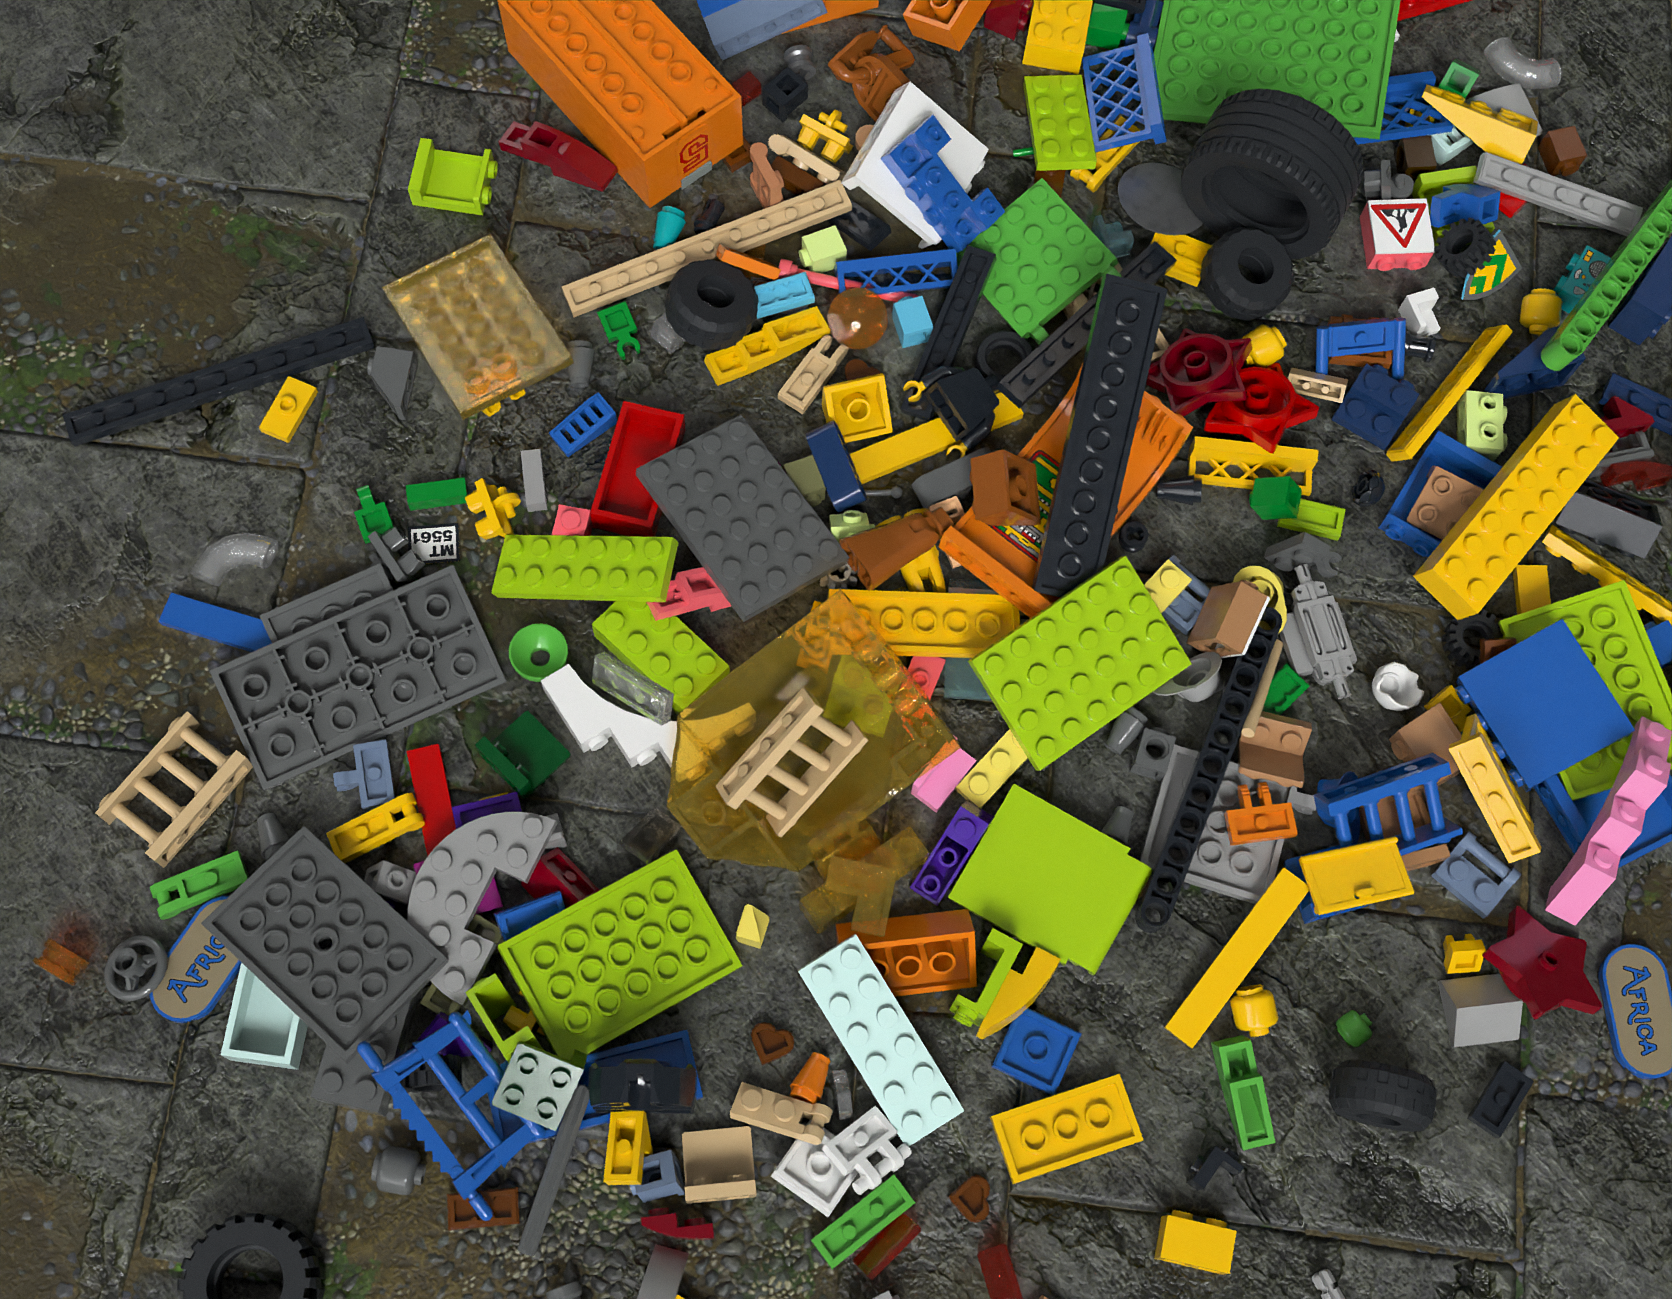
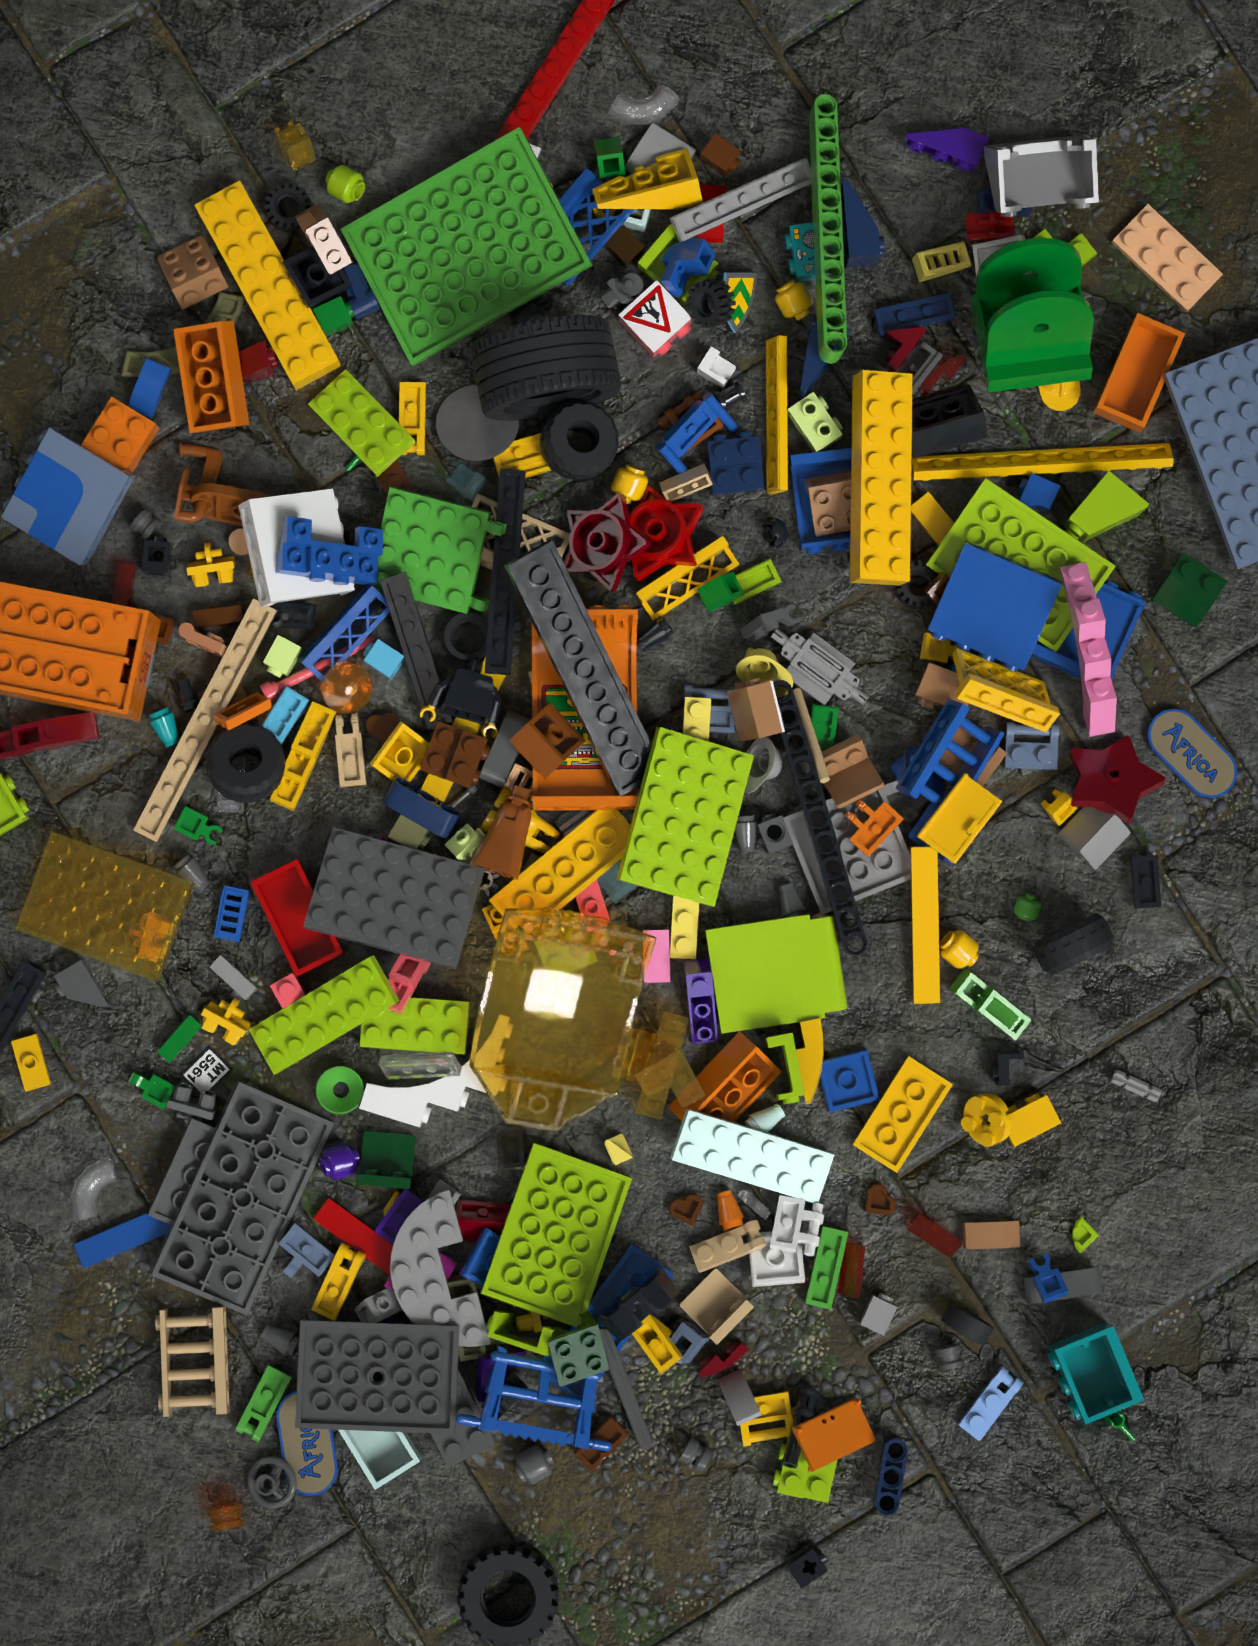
camera: 35 degrees left, 15 degrees up
tan fence [716,687,868,838] -> none
tan hinge [768,134,846,184] -> none
blue fence [1082,33,1167,153] -> none
black bush [1119,521,1149,553] -> none
white hair [1372,662,1424,711] -> none
none -> dark purple head [319,1143,360,1181]
none -> reddish brown plate [419,721,490,788]
none -> light aqua cone [745,1103,785,1133]
none -> yellow plate [961,1093,1012,1147]

